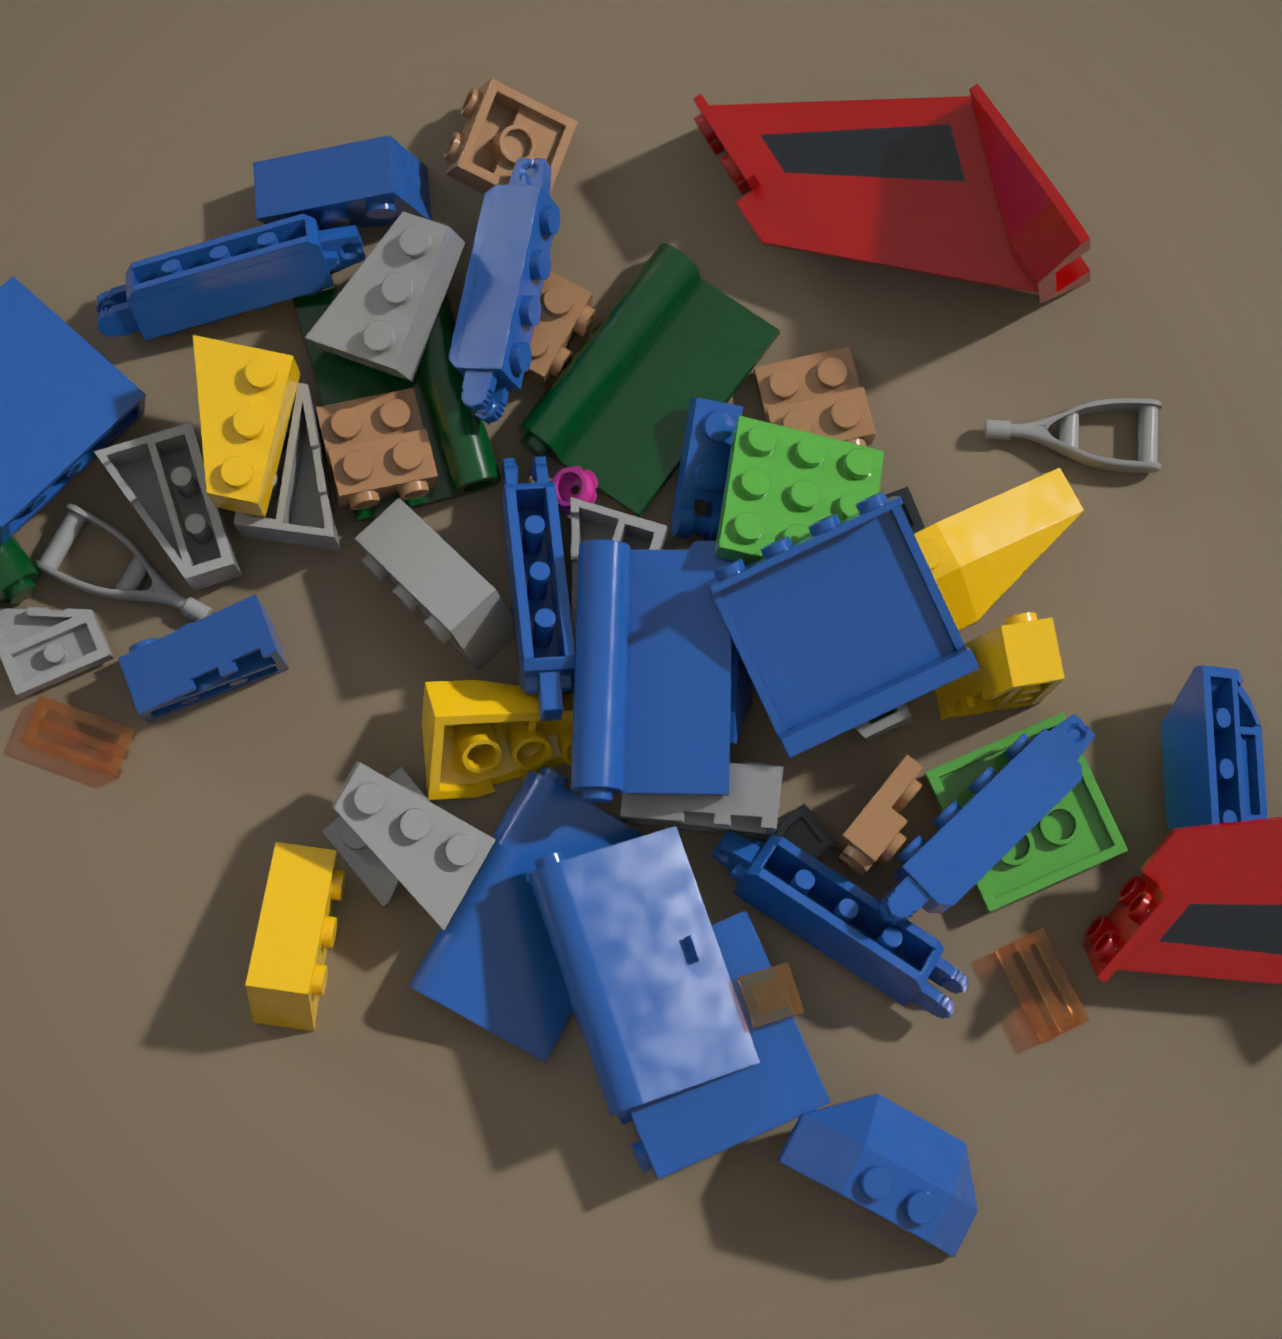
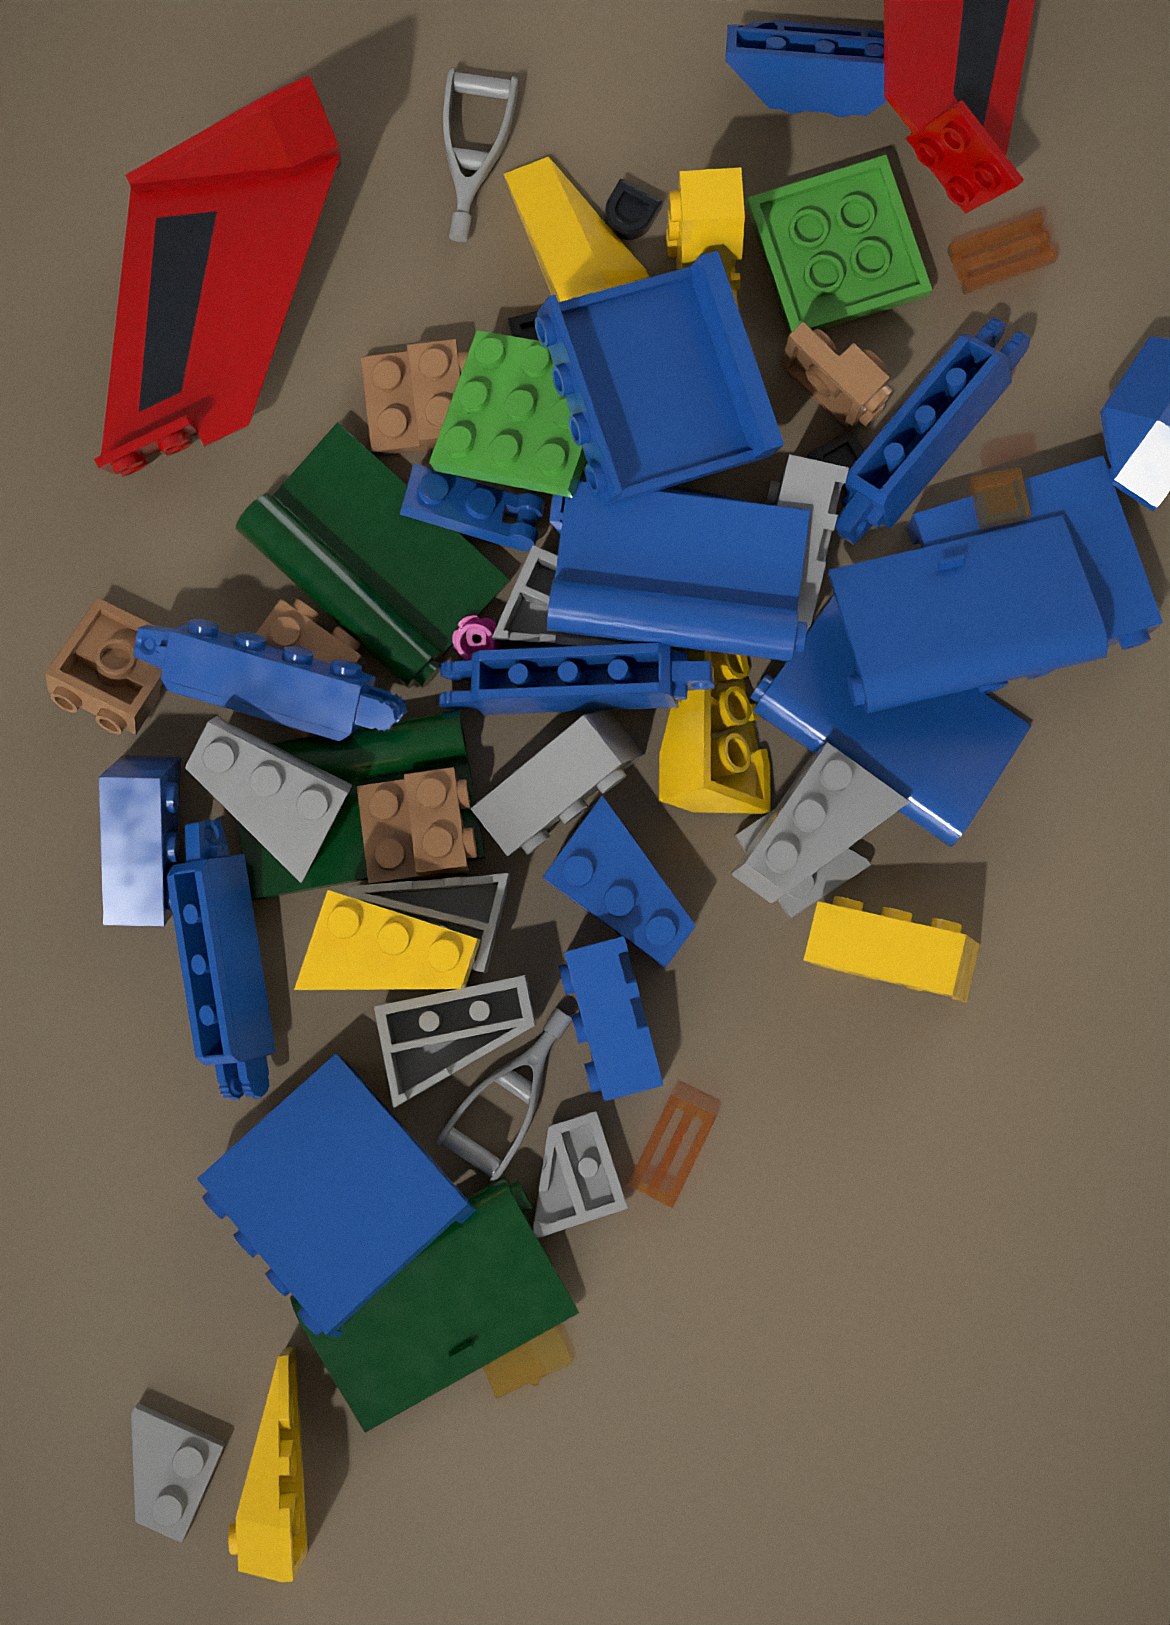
camera: 75 degrees left, 5 degrees up
blue hinge [877,714,1096,926] -> none
none -> blue wedge [543,795,696,968]
none -> black tile [605,178,663,240]

